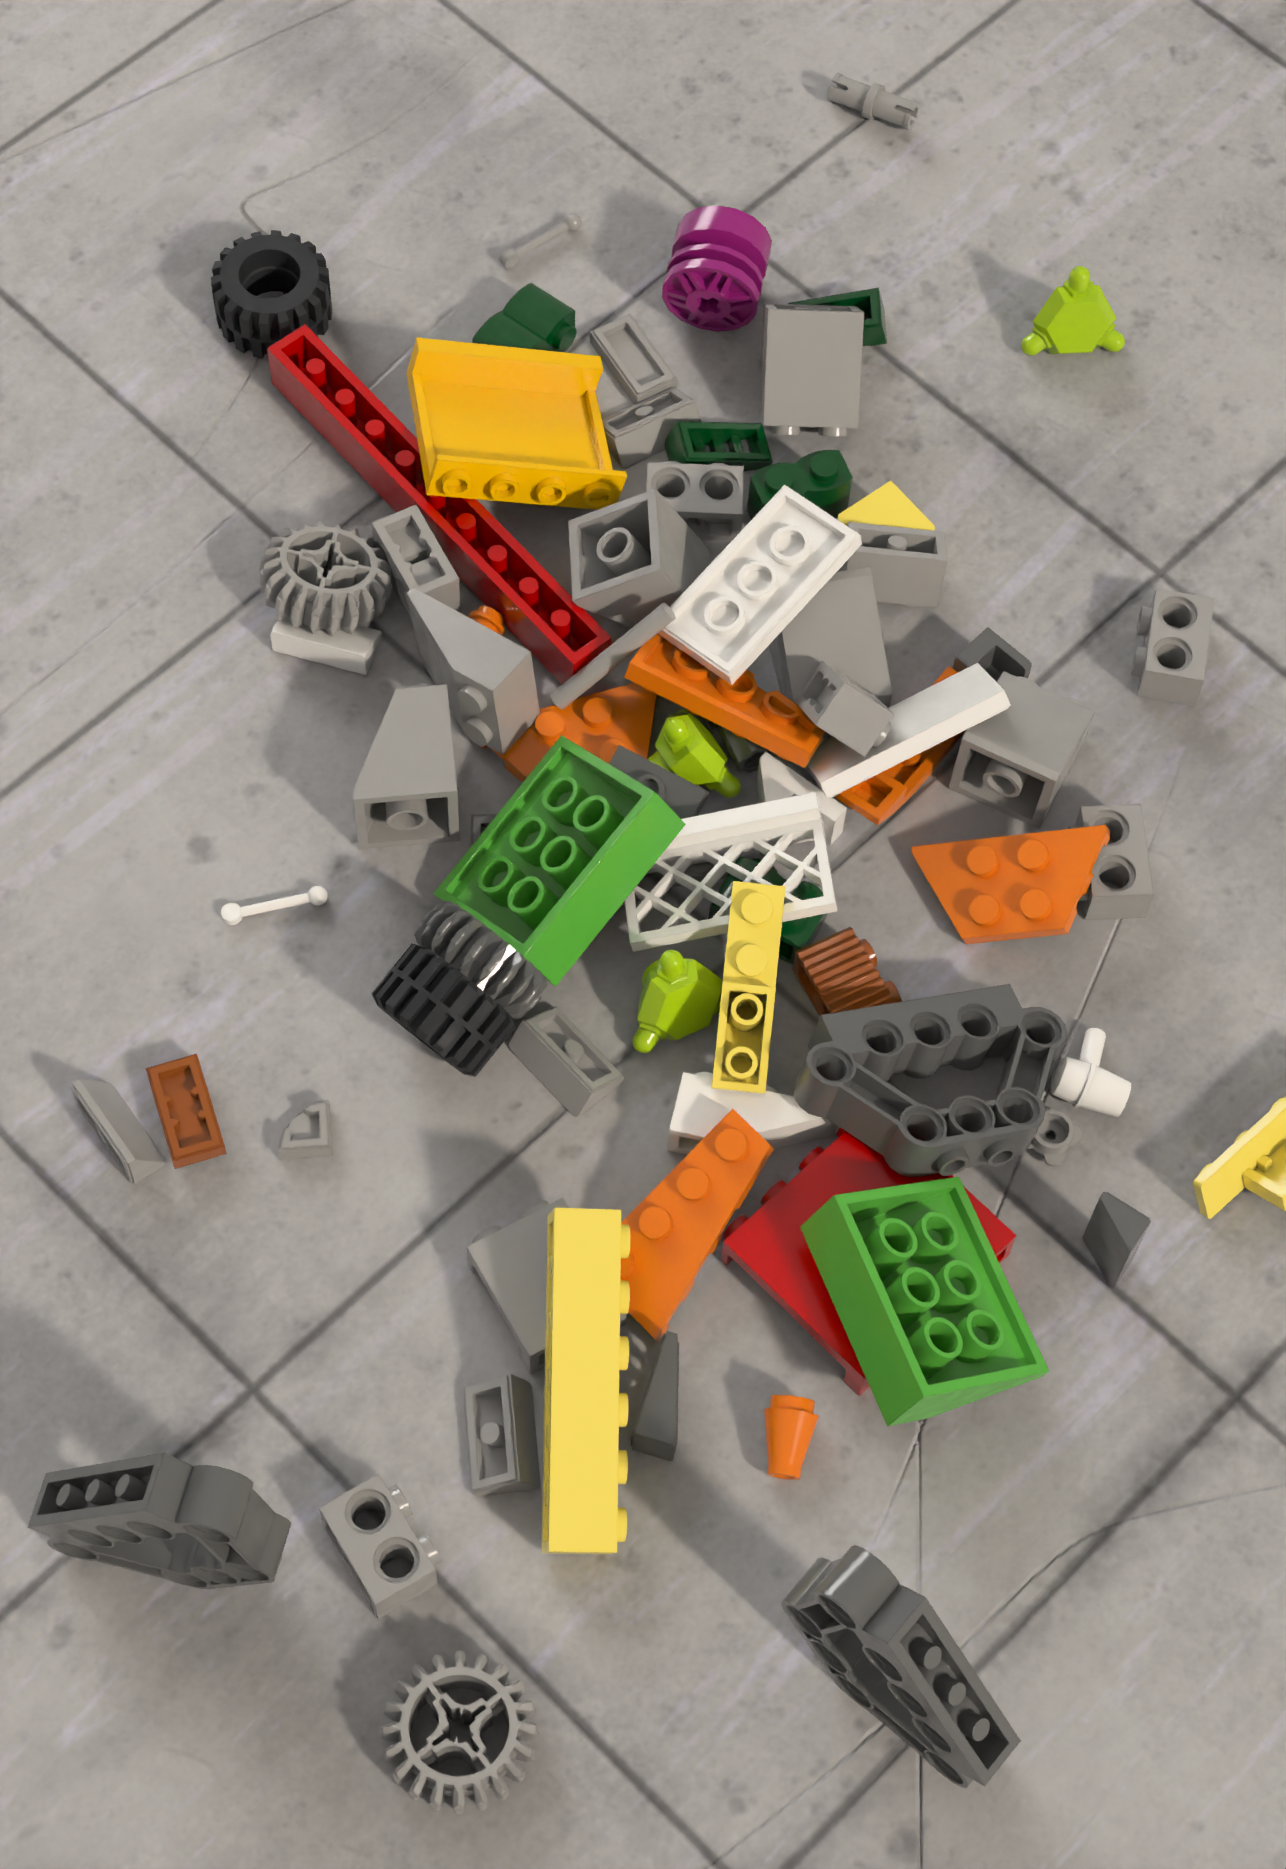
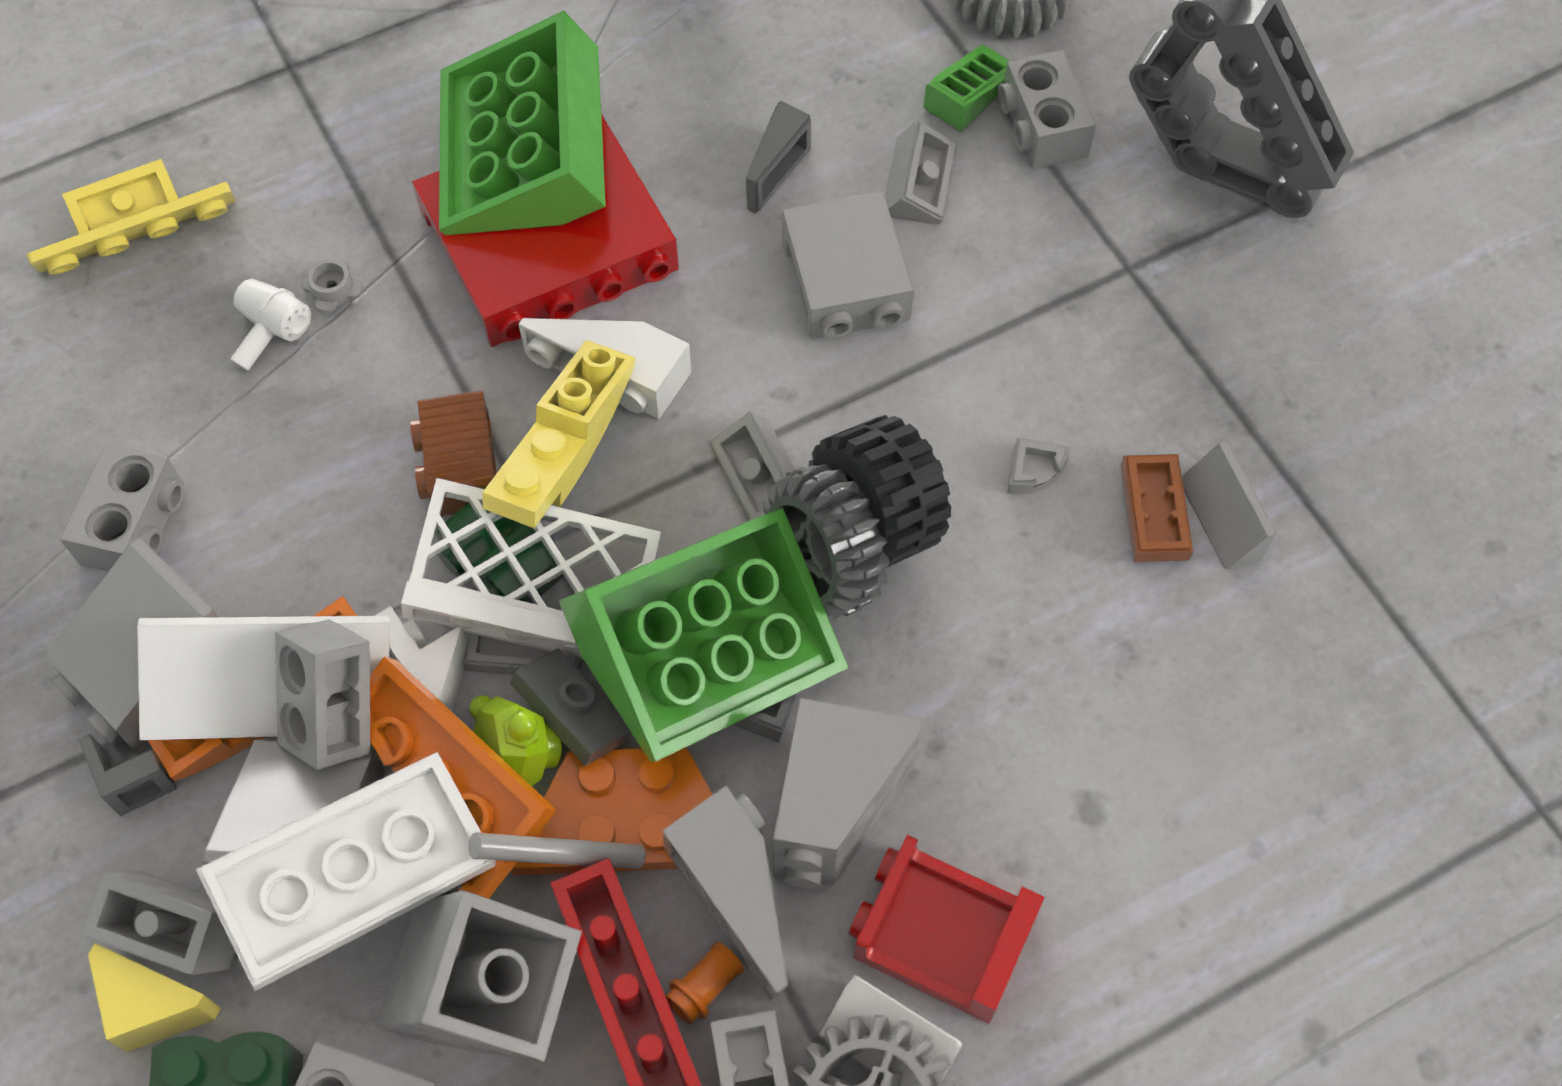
camera: 160 degrees left, 0 degrees up
white hinge [221,886,328,925] -> none
light yellow brick [542,1208,630,1554] -> none
orange wing [621,1108,774,1343] -> none
lime rock [632,949,722,1053] -> none
orange cone [764,1395,819,1480] -> none
dark grey brick [793,984,1067,1177] -> none
orange wing [912,825,1110,944] -> none
dark grey slope [1082,1192,1151,1289] -> none
none -> red panel [848,834,1045,1024]
none -> bright green slope [923,44,1009,132]

